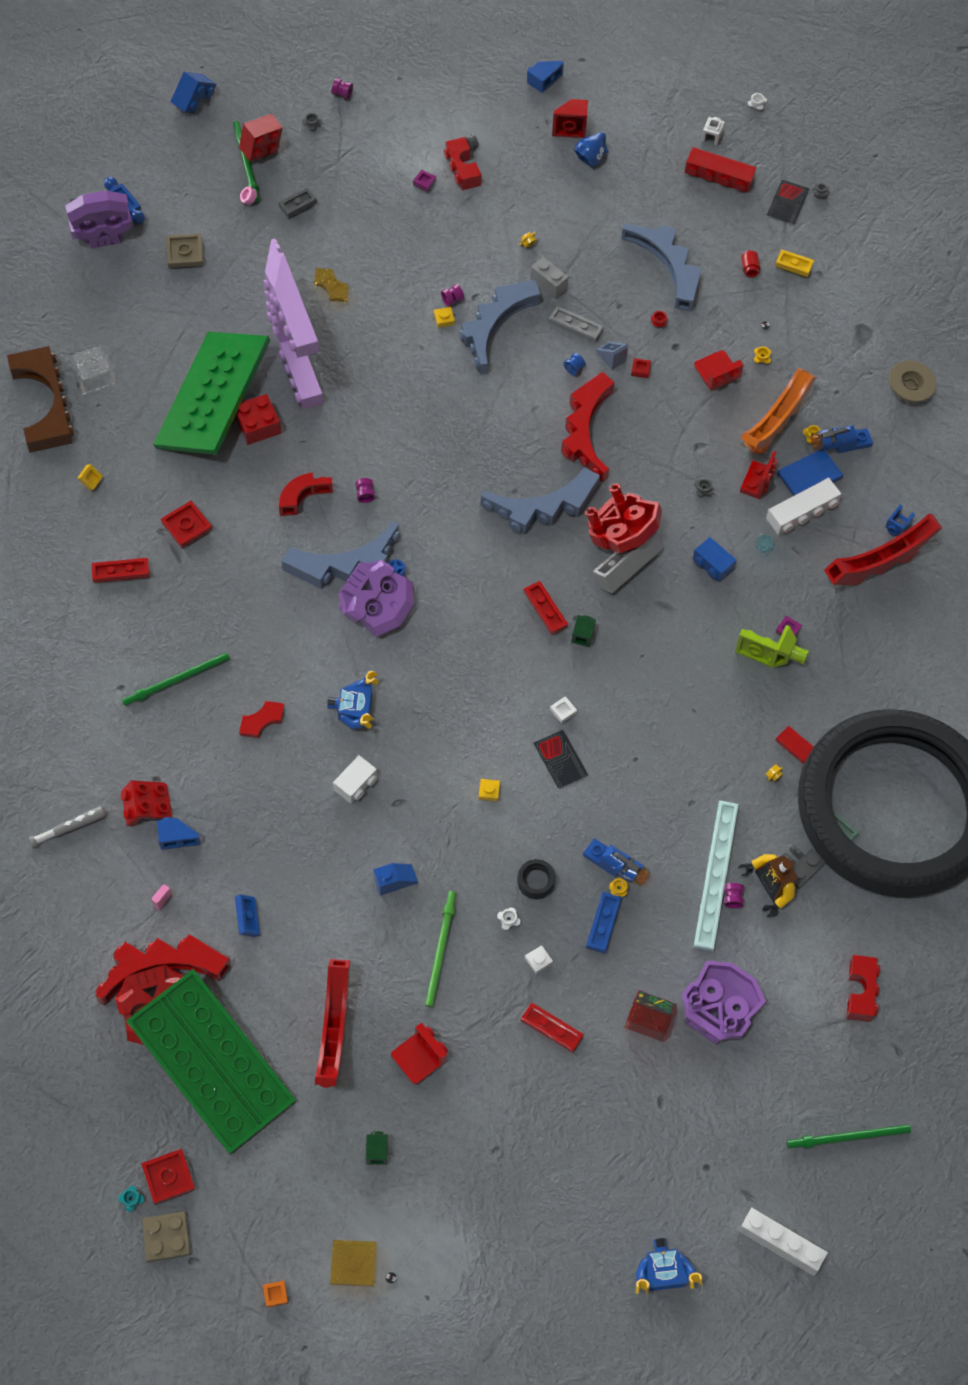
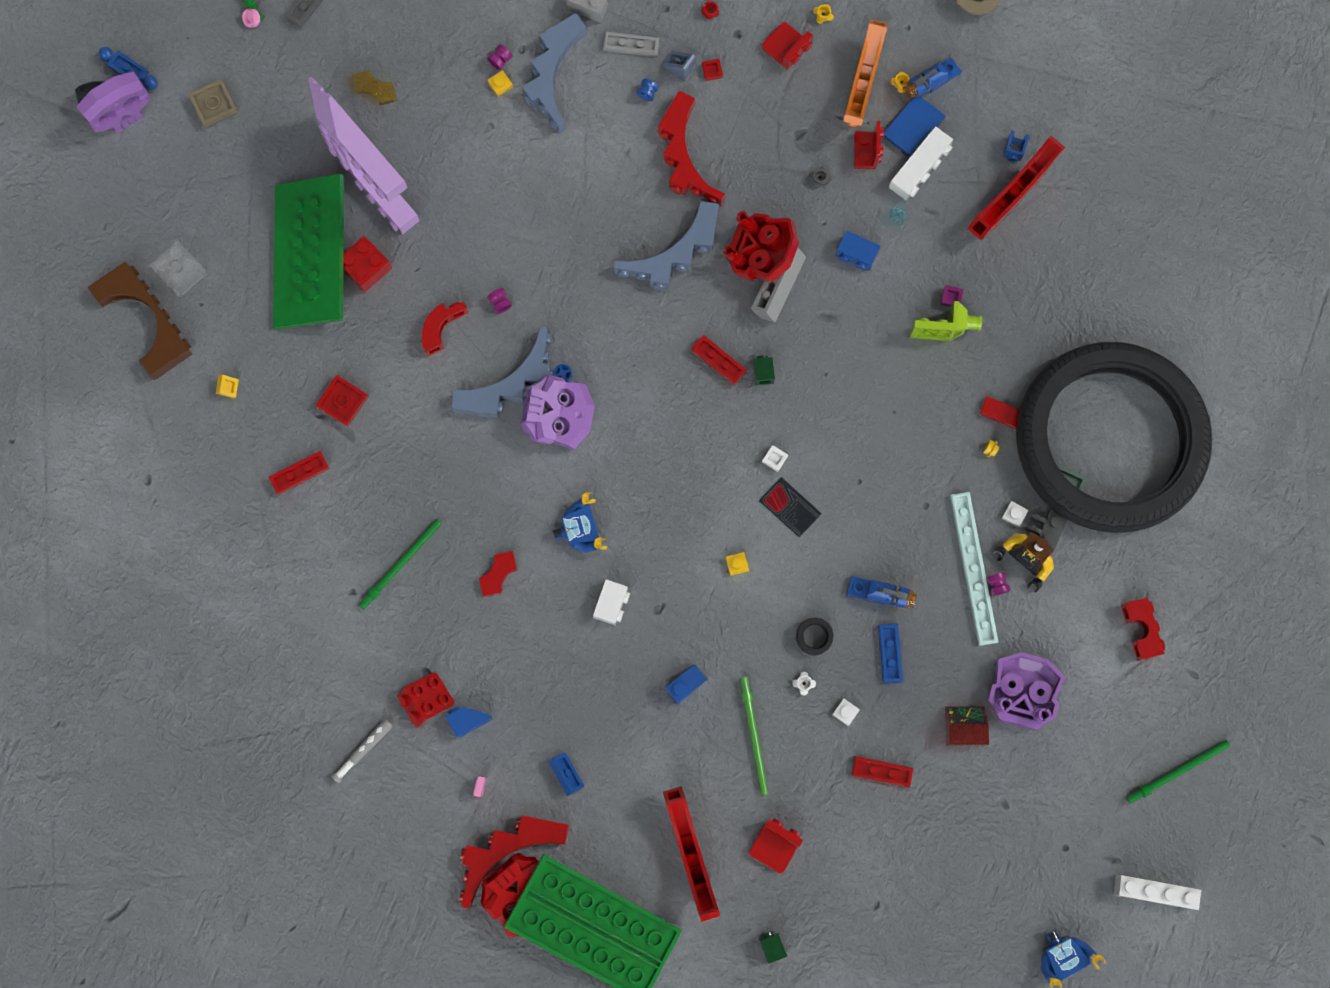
camera: 20 degrees left, 15 degrees up
yellow plate [609,878,629,897] -> none
none -> white plate [1001,501,1028,528]

